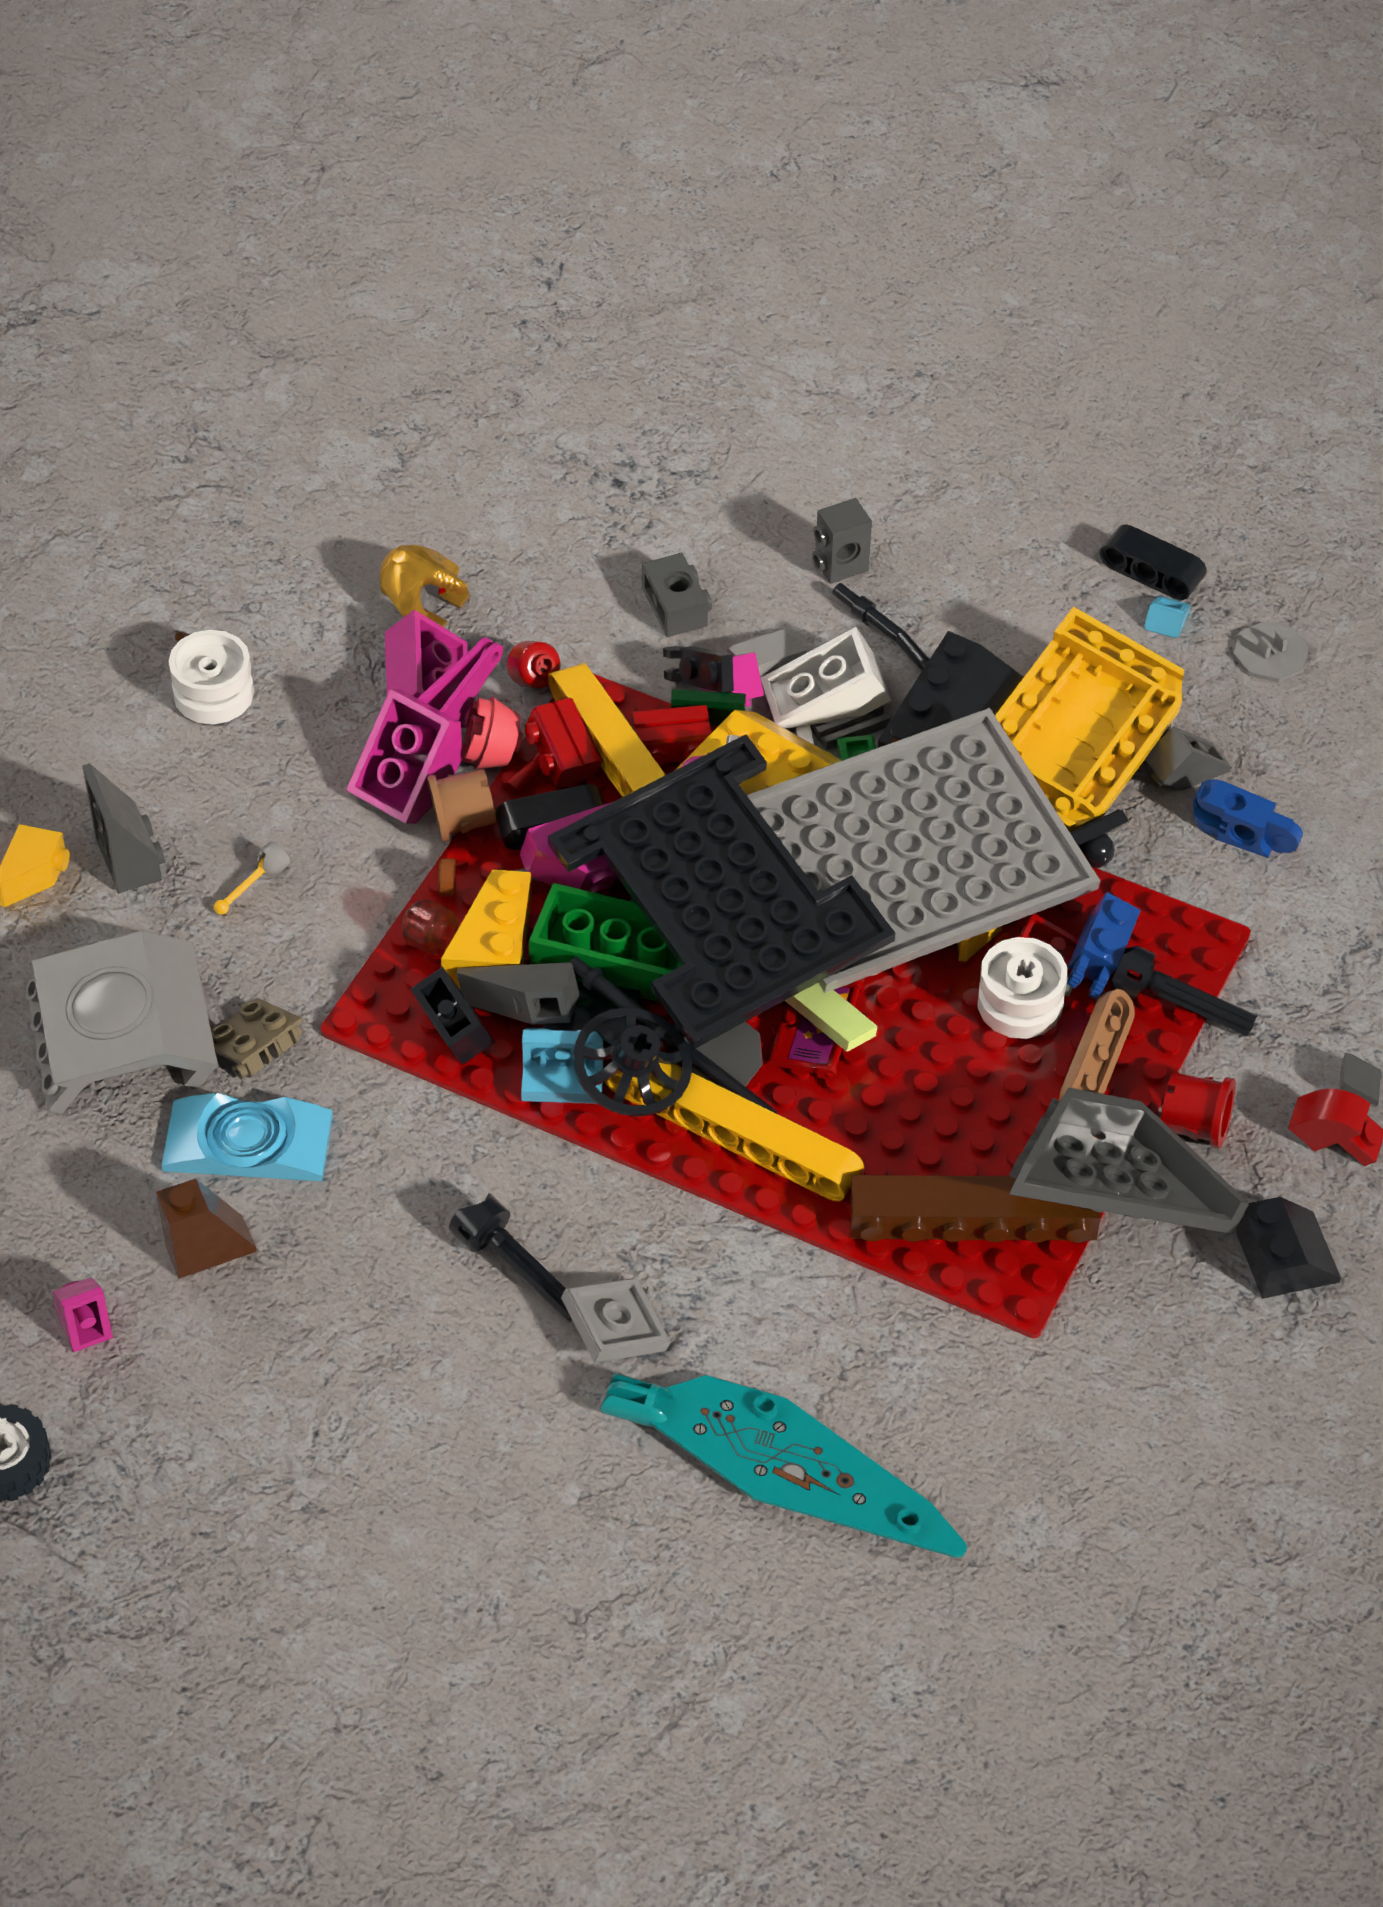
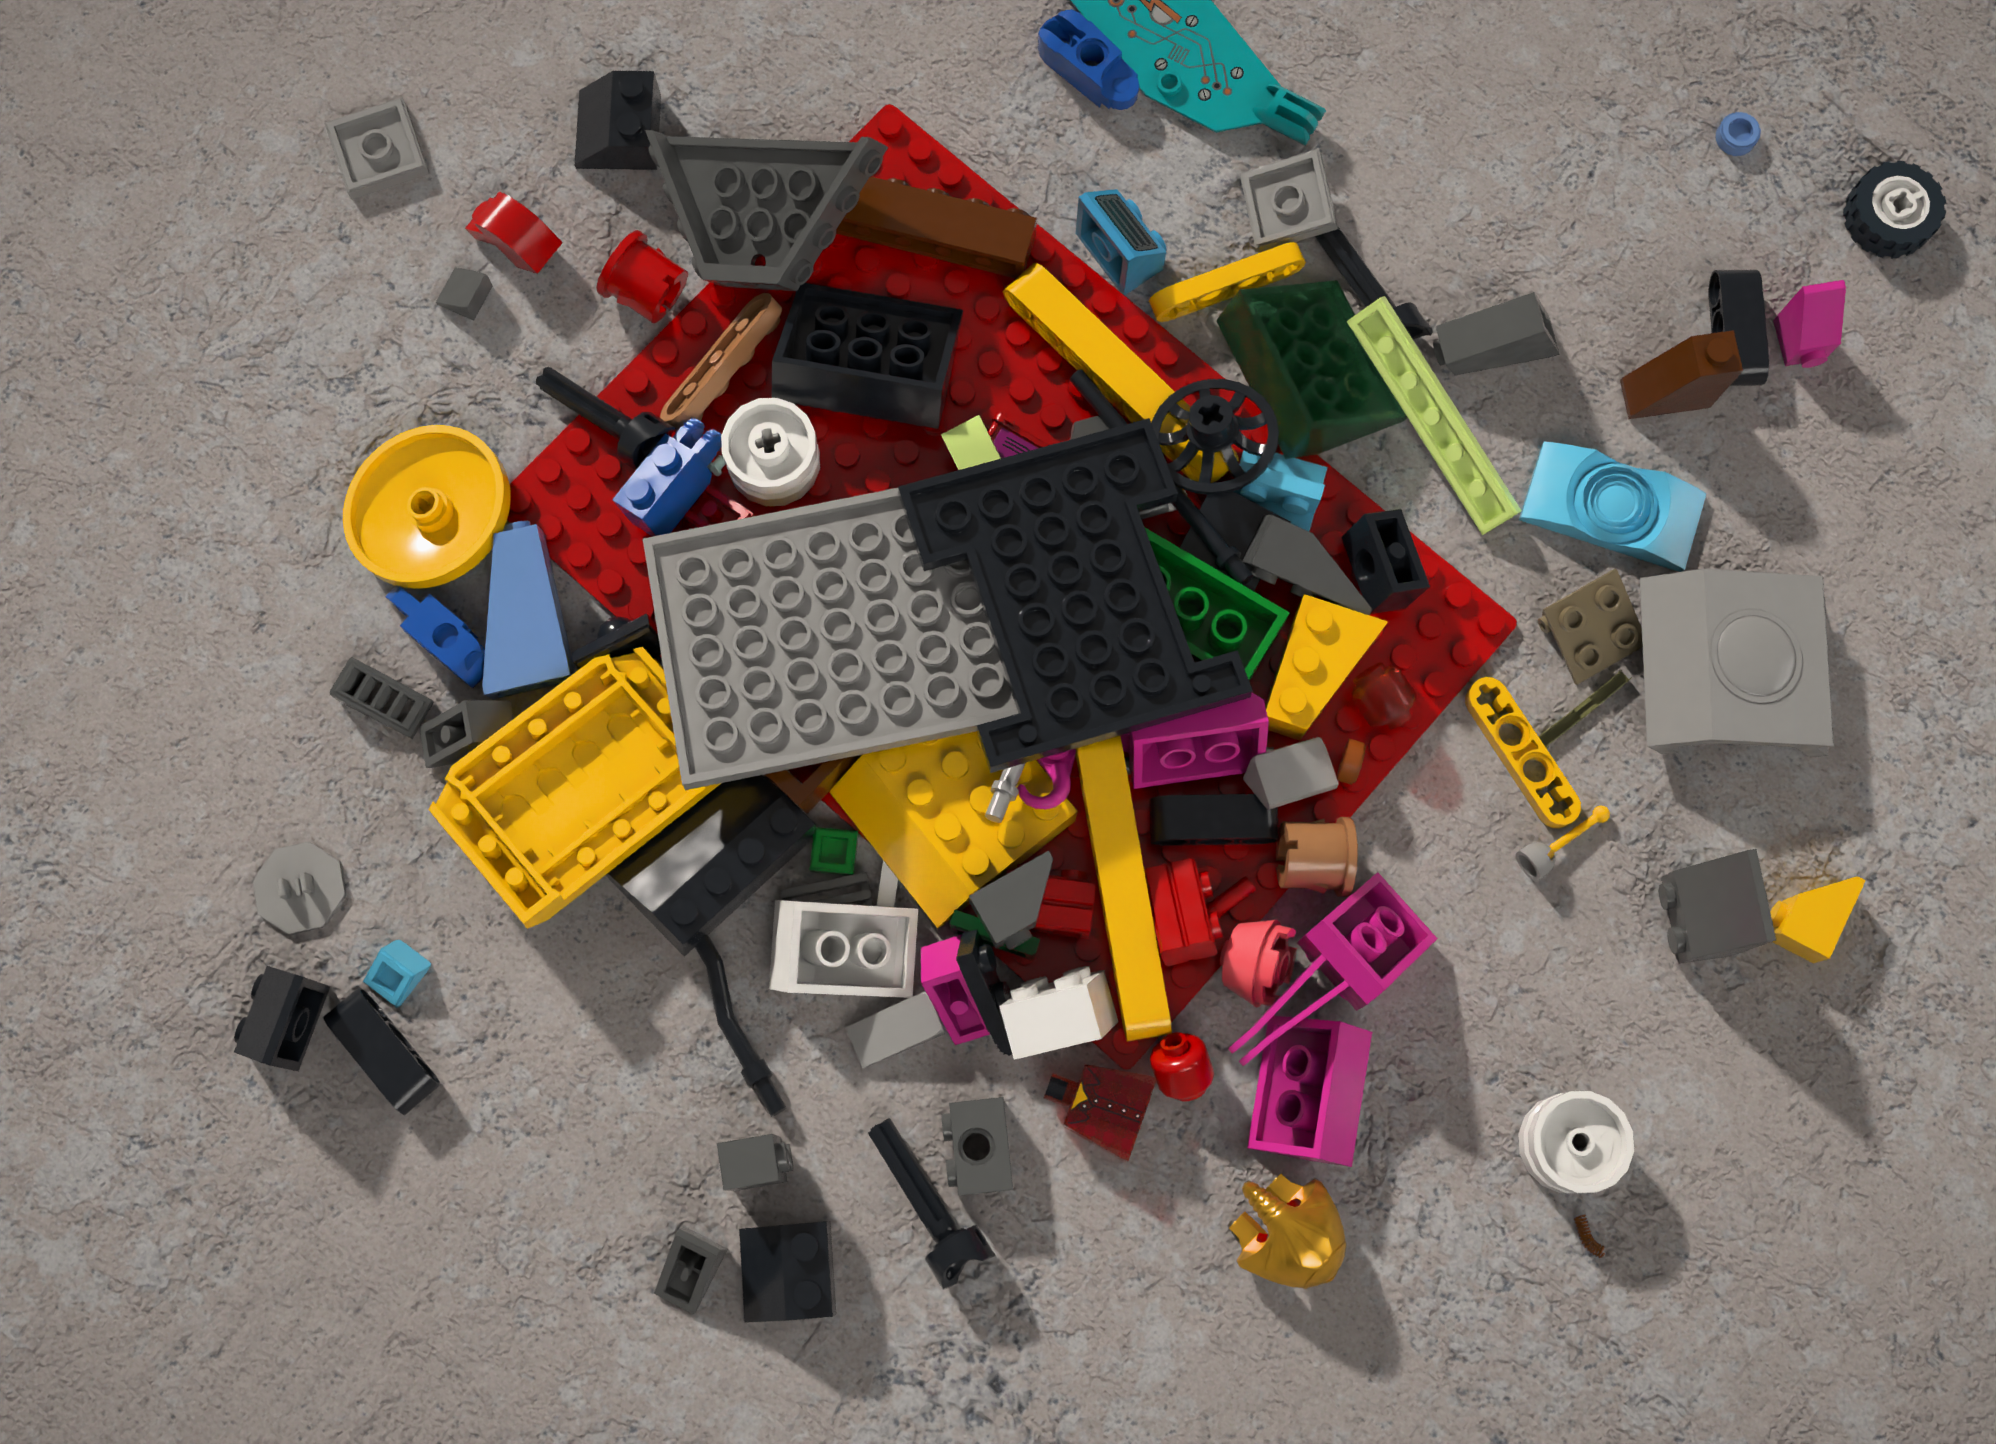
camera: 165 degrees left, 25 degrees up
none -> black slope [234,966,331,1072]
none -> dark grey slope [330,657,434,739]
none -> yellow dish [343,425,510,589]
none -> medium blue slope [482,521,575,700]
none -> dark grey slope [654,1228,728,1314]
none -> black slope [739,1221,837,1323]
none -> black slope [772,283,963,429]
none -> black piece [868,1118,995,1290]
none -> dark grey slope [969,851,1053,950]
none -> white brick [999,966,1118,1060]
none -> blue piece [1038,9,1139,110]
none -> torso [1043,1064,1157,1162]
none -> dark azure slope [1075,189,1167,296]
none -> yellow beam [1149,242,1306,322]
none -> clear green slope [1216,280,1408,459]
none -> light grey slope [1243,737,1339,810]
none -> yellowish green tile [1347,296,1522,535]
none -> dark grey slope [1433,292,1560,376]
none -> yellow beam [1465,677,1581,829]
none -> olive piece [1538,670,1632,747]
none -> black beam [1708,270,1769,386]
none -> medium blue tile [1715,112,1761,156]

